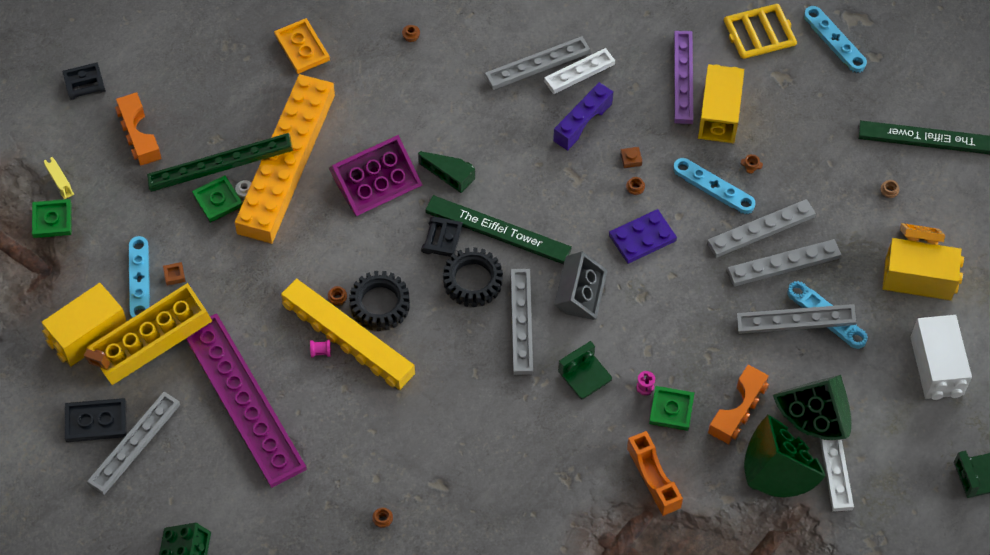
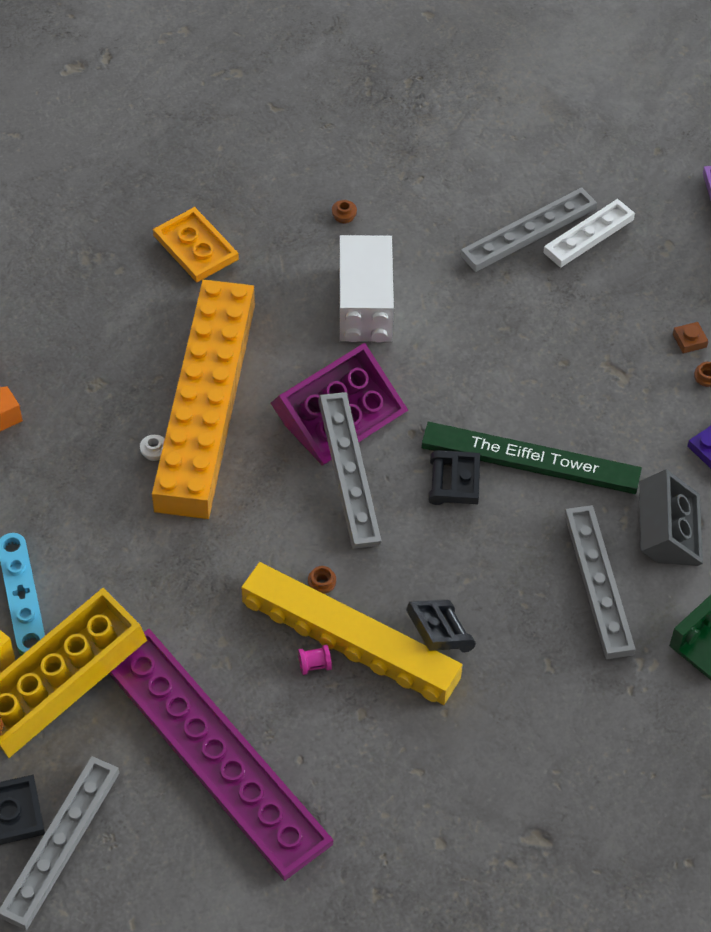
camera: 10 degrees left, 5 degrees down
dark green tile [147,133,293,192] -> none
dark orange plate [163,262,186,286] -> none
green plate [192,175,243,223] -> none
black tyre [349,271,410,331] -> none
dark orange plate [372,508,393,528] -> none
dark green slope [418,151,475,193] -> none
black tyre [443,247,503,307] -> none
dark purple arch [553,82,614,151] -> none
none -> light grey plate [318,392,382,549]
none -> white brick [339,235,394,342]
none -> black plate [406,600,476,653]

